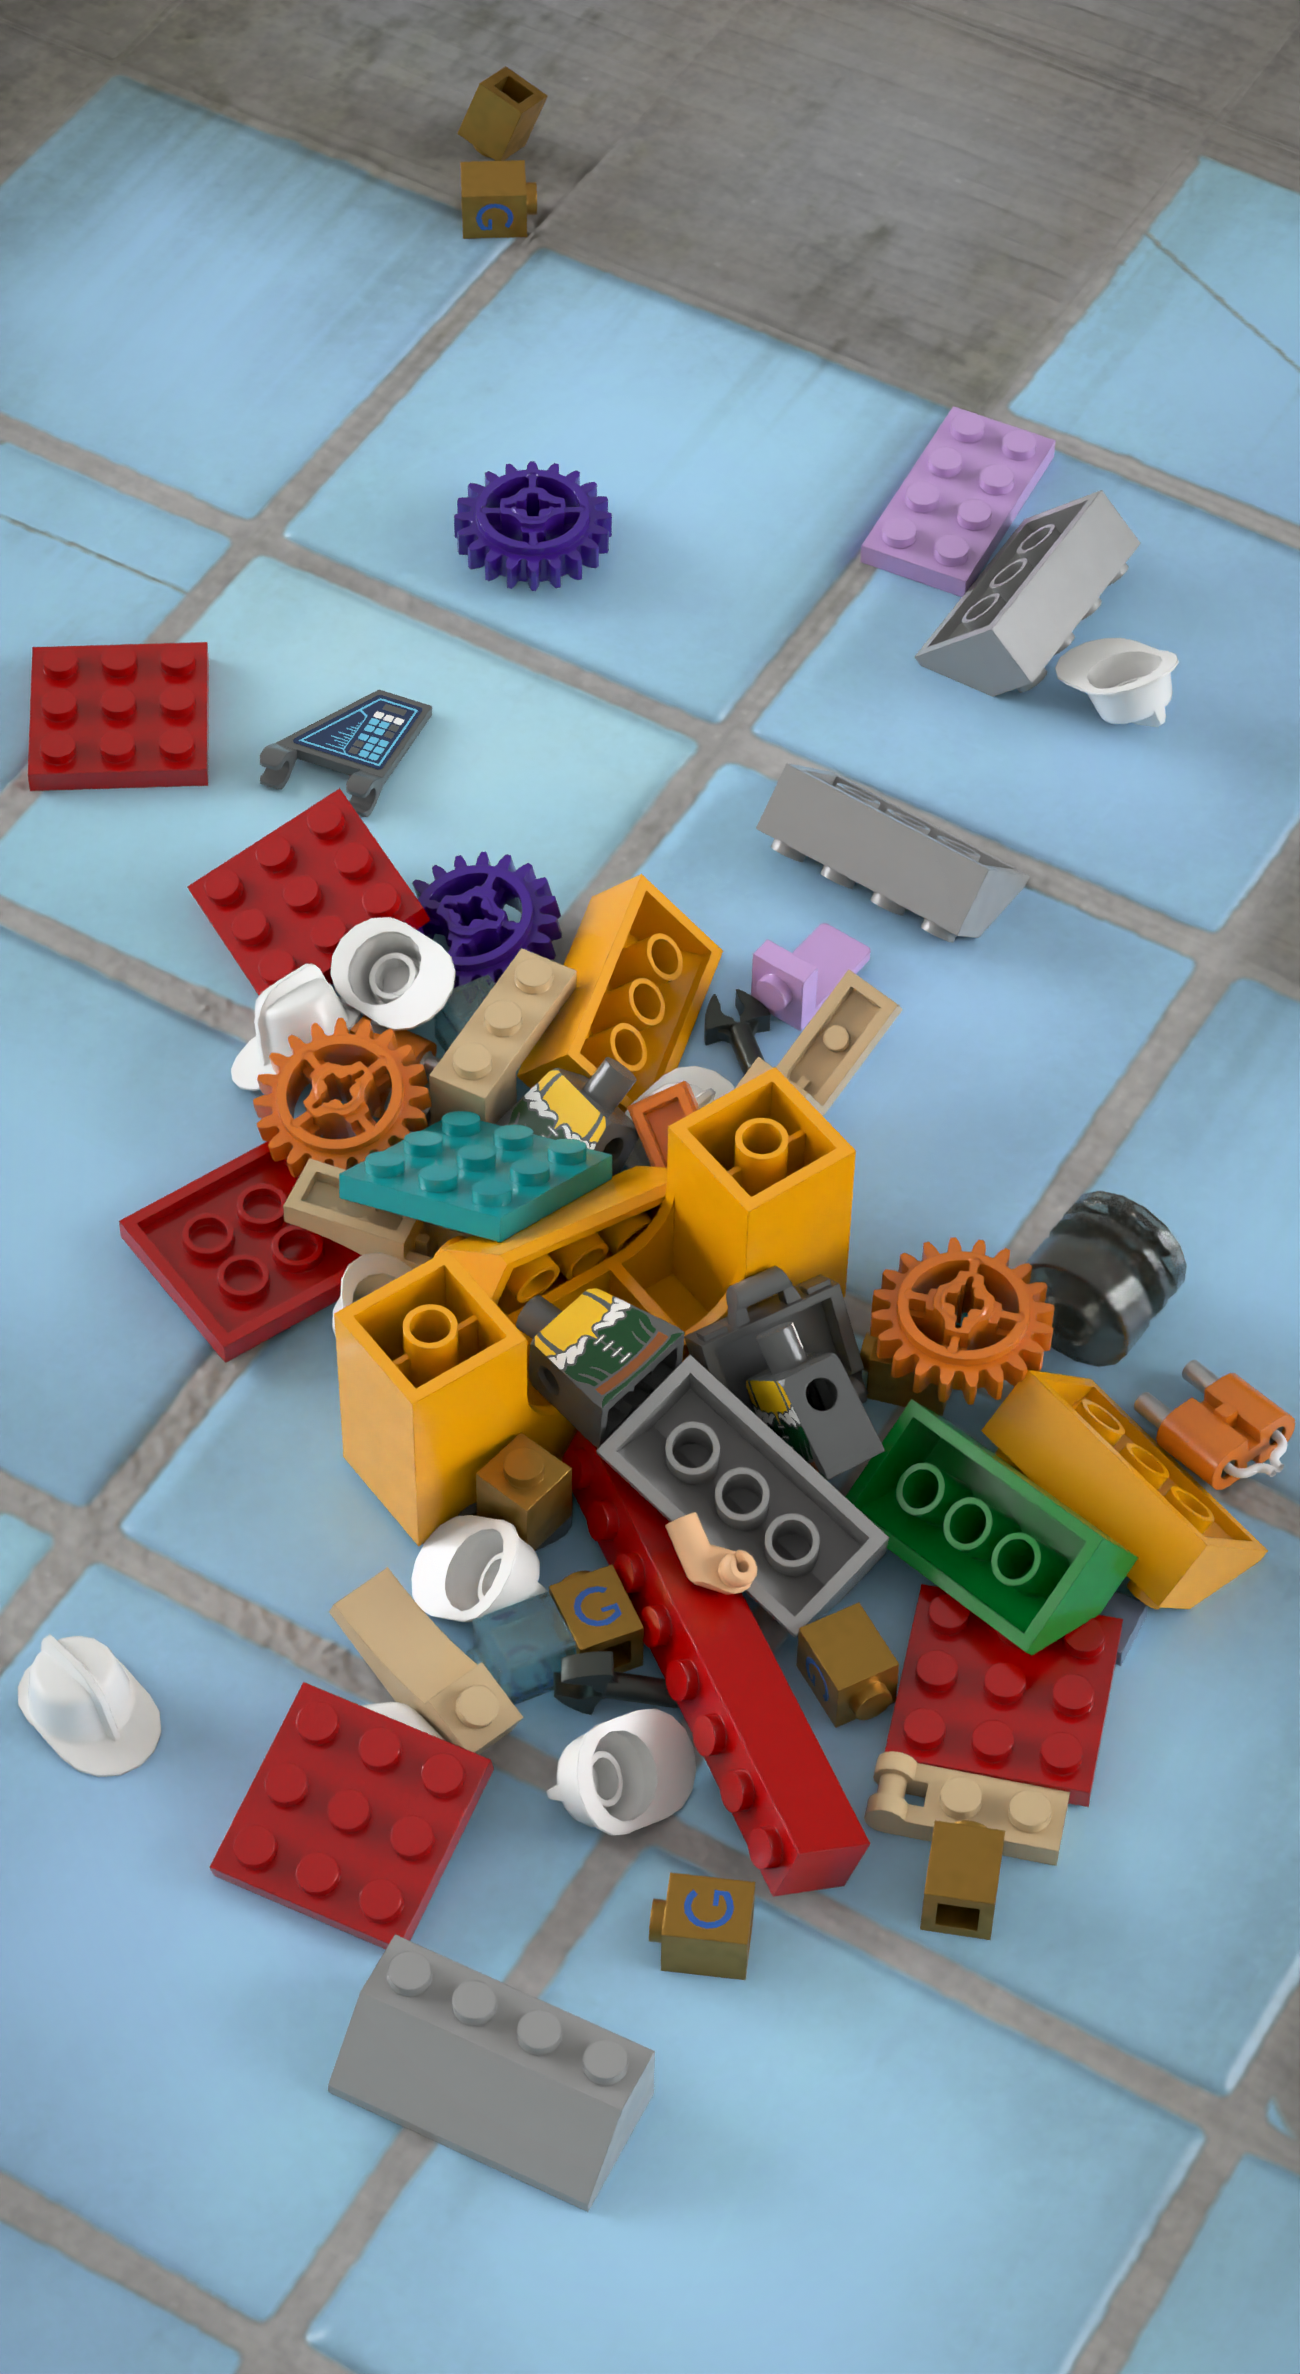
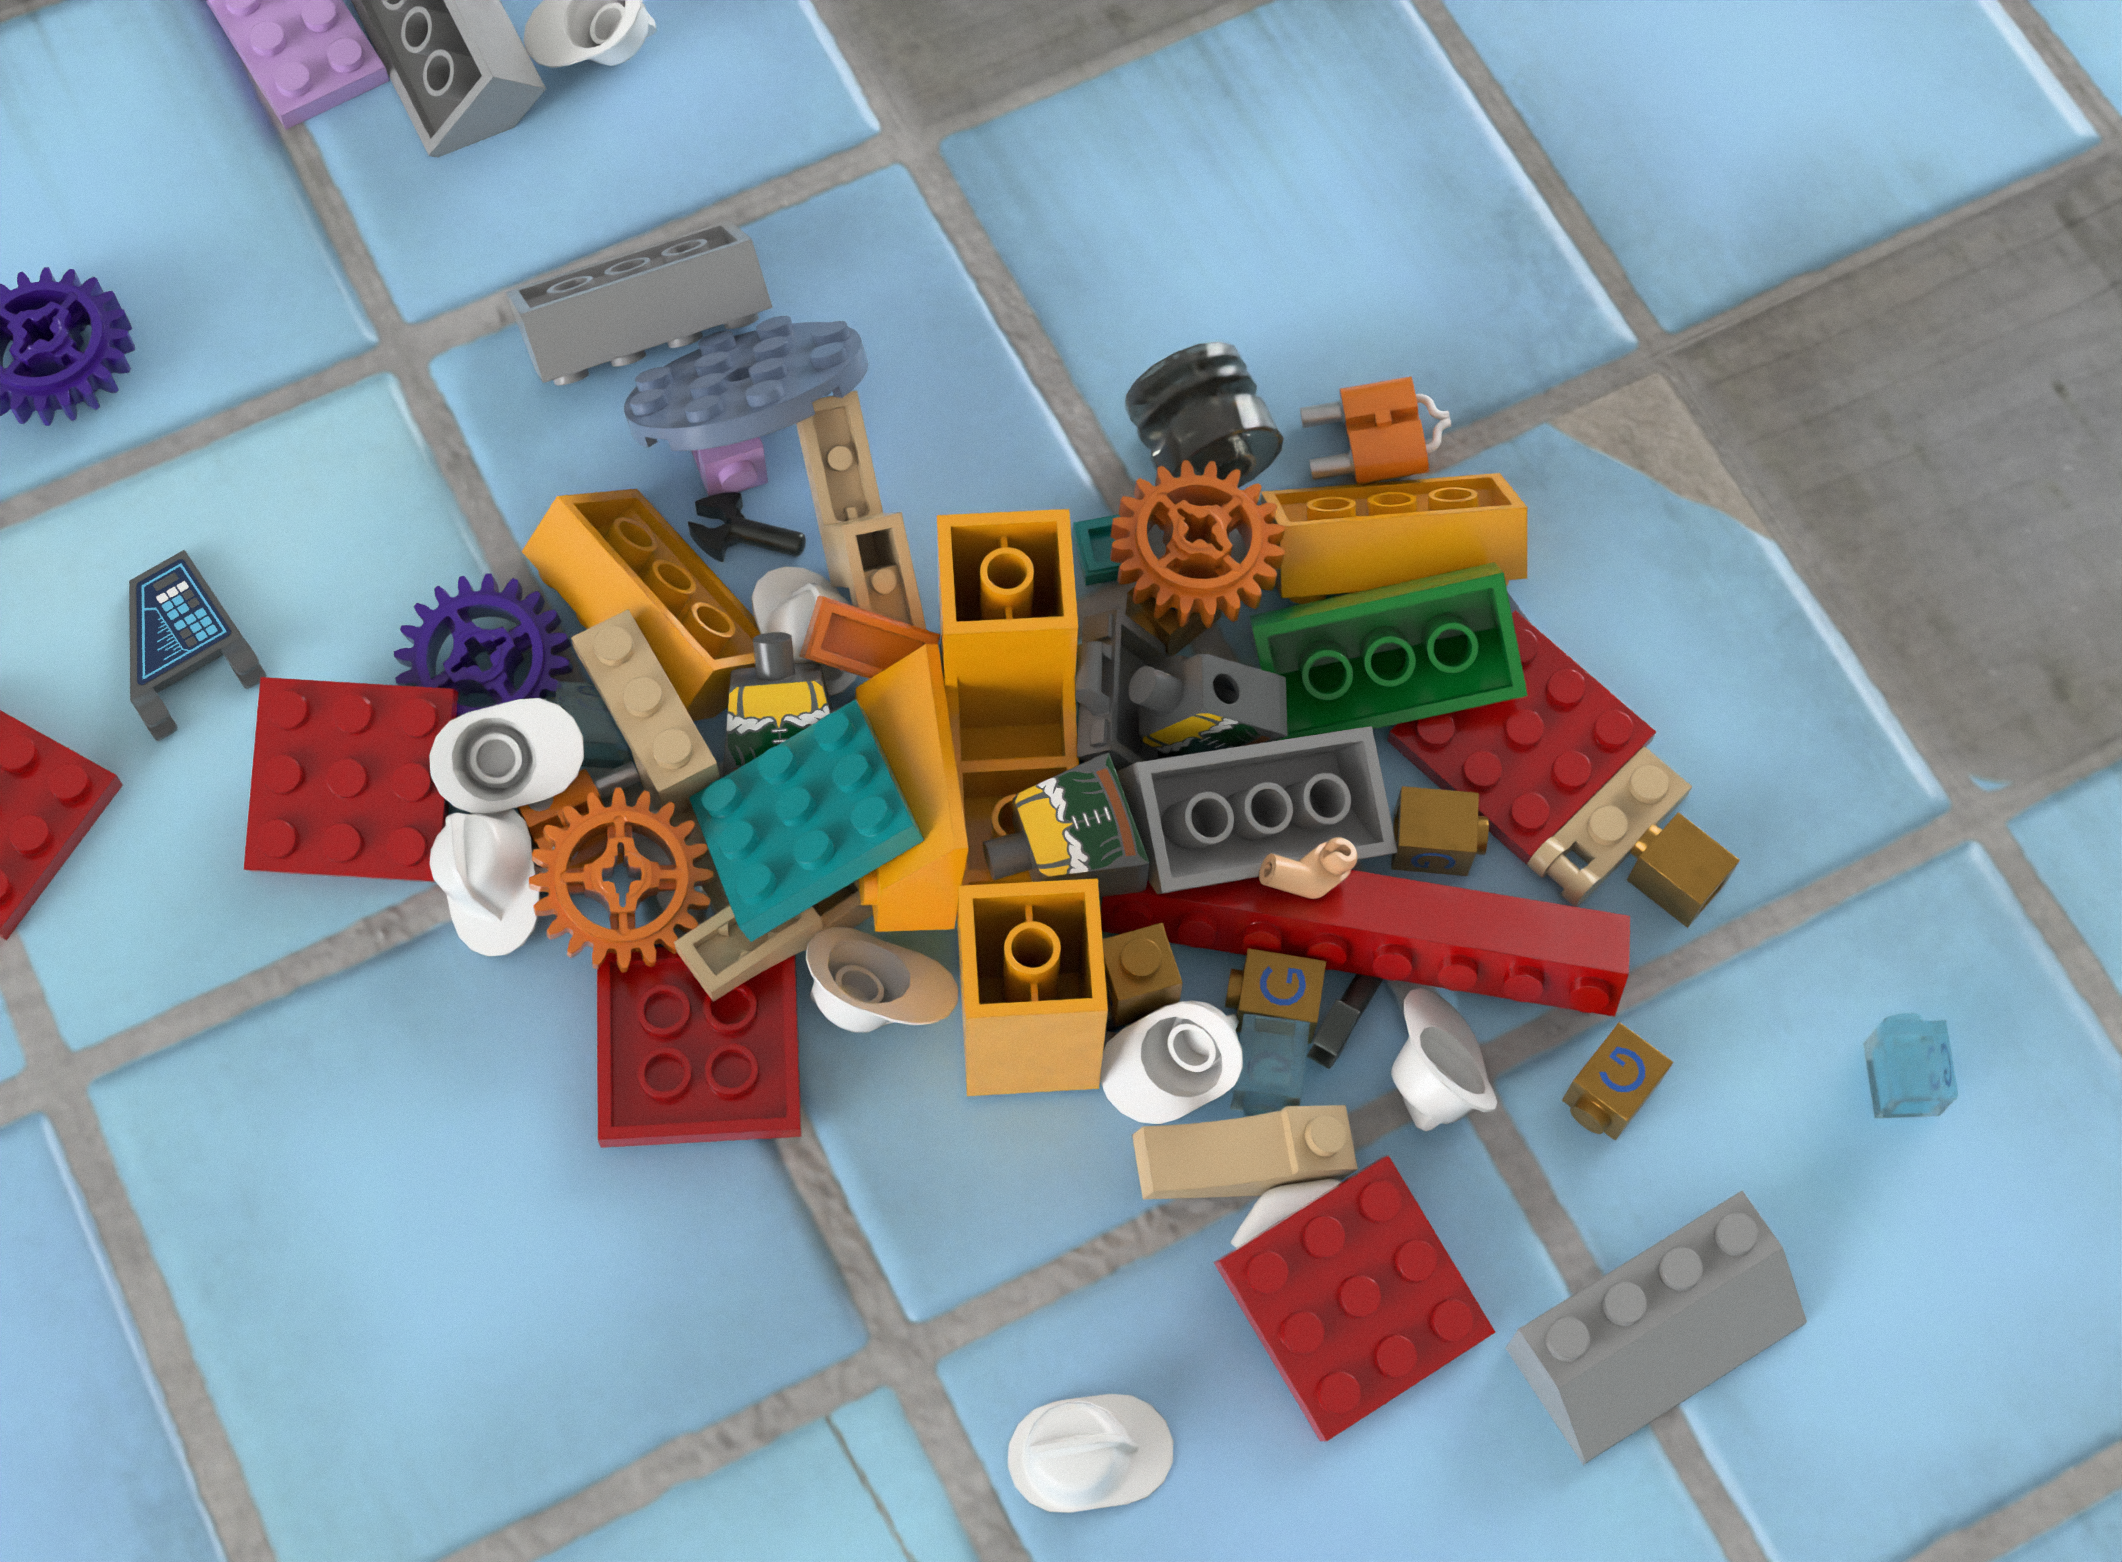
camera: 60 degrees left, 15 degrees up
none -> sand blue plate [624,316,868,451]
none -> clear light blue brick [1863,1013,1959,1118]

